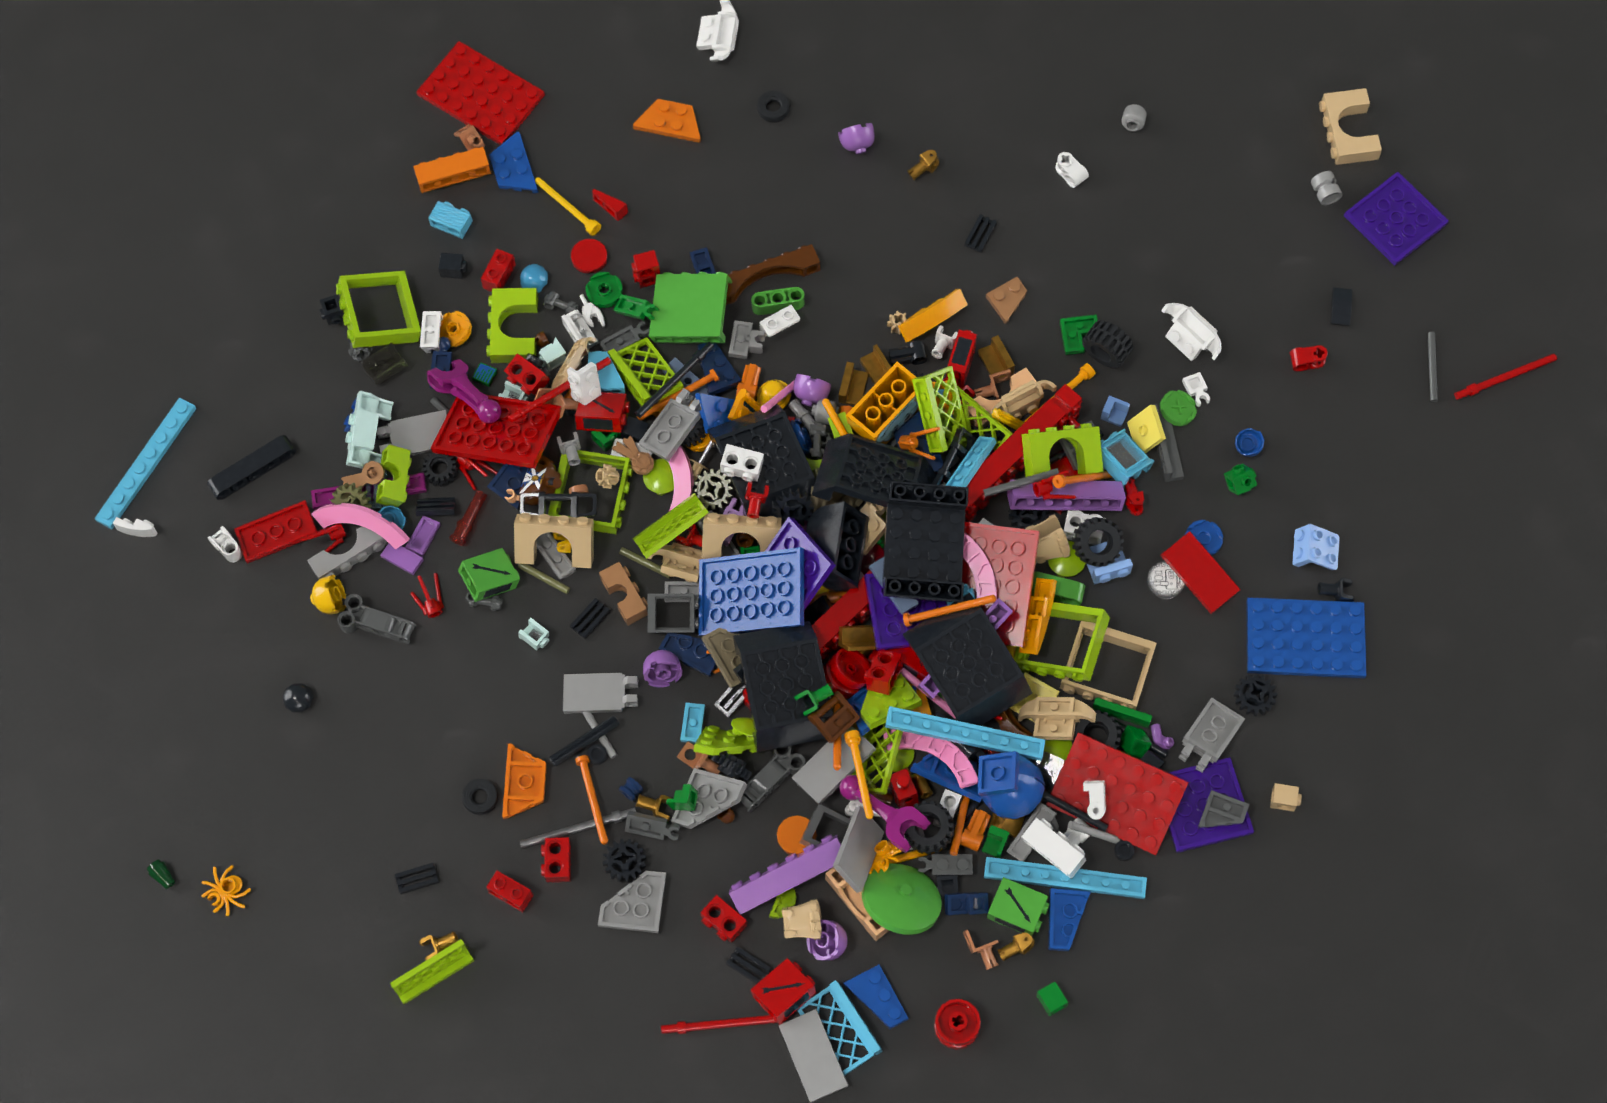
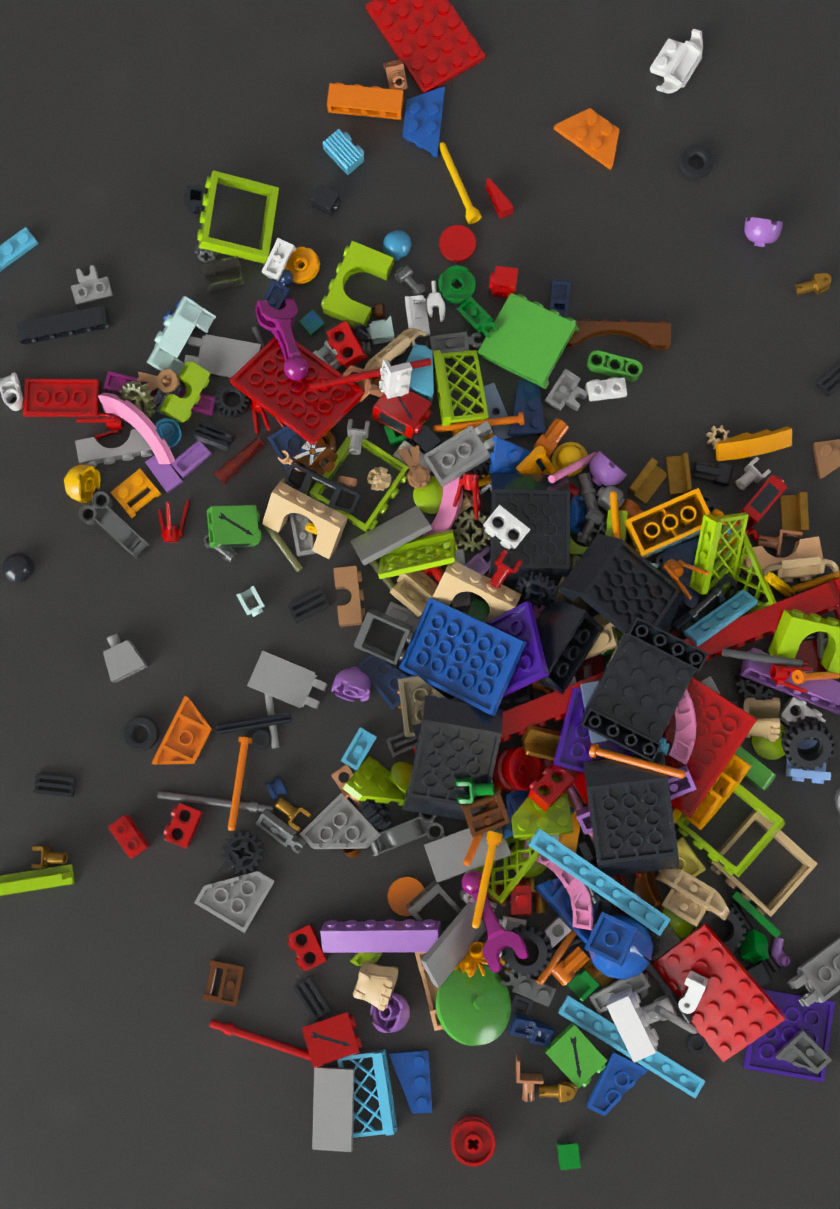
camera: 25 degrees right, 15 degrees up
red brick [481,249,516,292] -> none
black bar [635,342,714,418] -> none
green panel [666,784,698,811] -> none
none -> light grey plate [71,265,113,305]
none -> light grey torso [103,634,148,683]
none -> light orange plate [111,469,161,518]
none -> reddish brown plate [202,959,245,1006]
none -> light grey tile [350,506,432,565]
none -> red plant [453,473,482,520]

